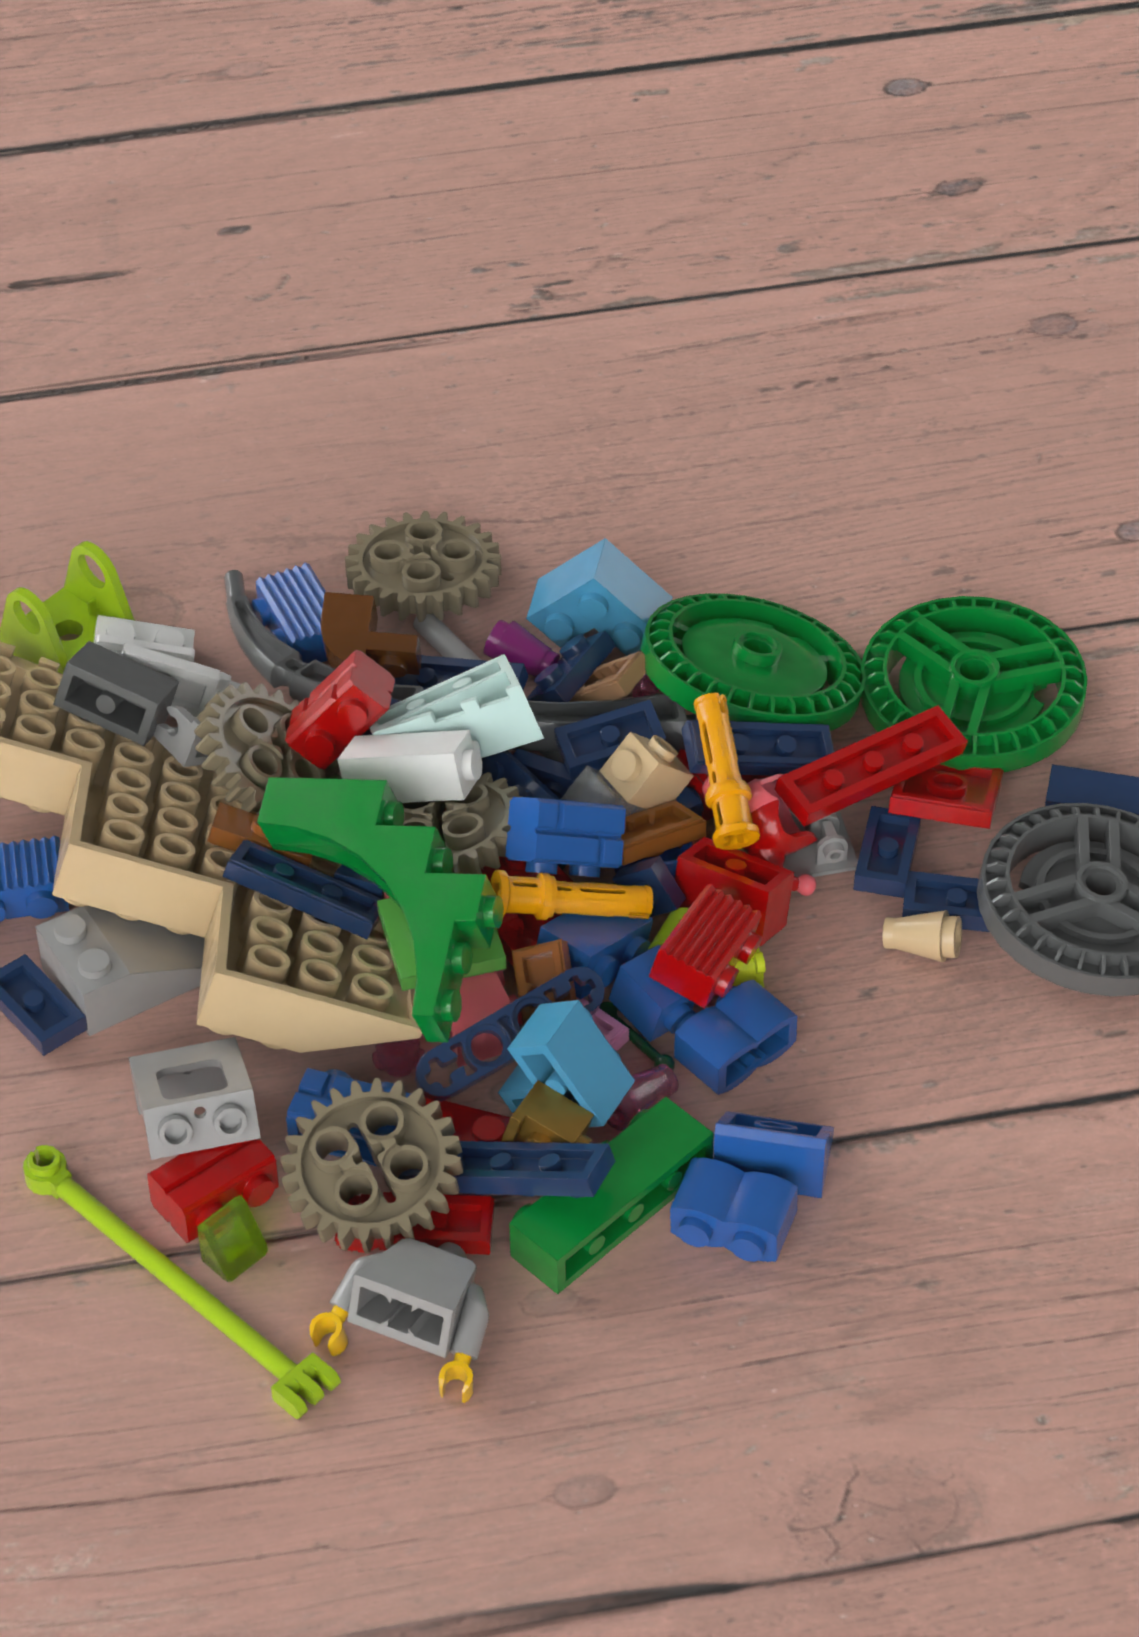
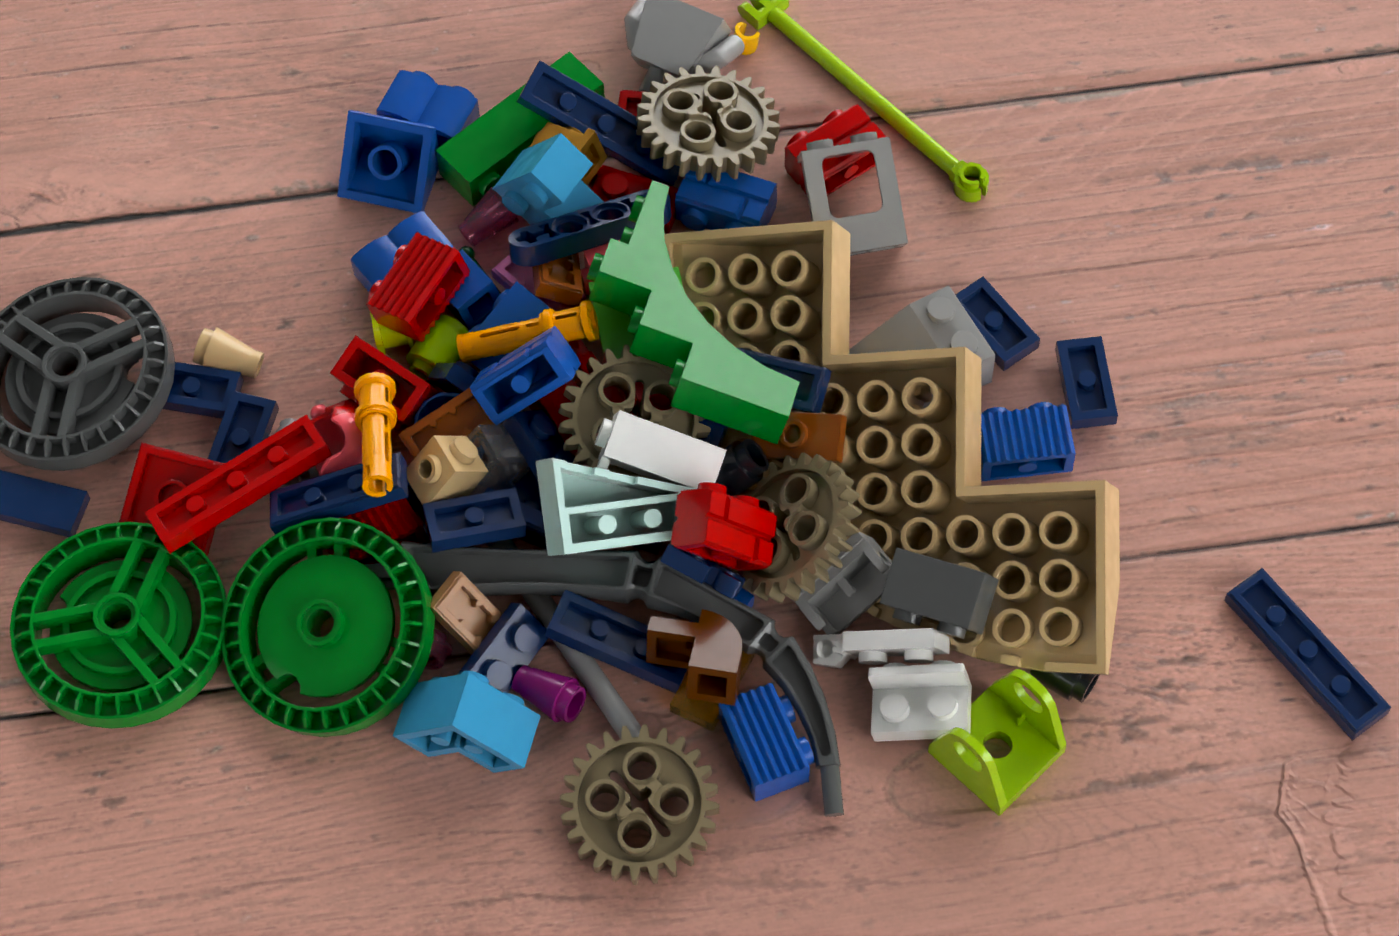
camera: 175 degrees left, 15 degrees up
clear neon green slope [197,1195,268,1282] -> none

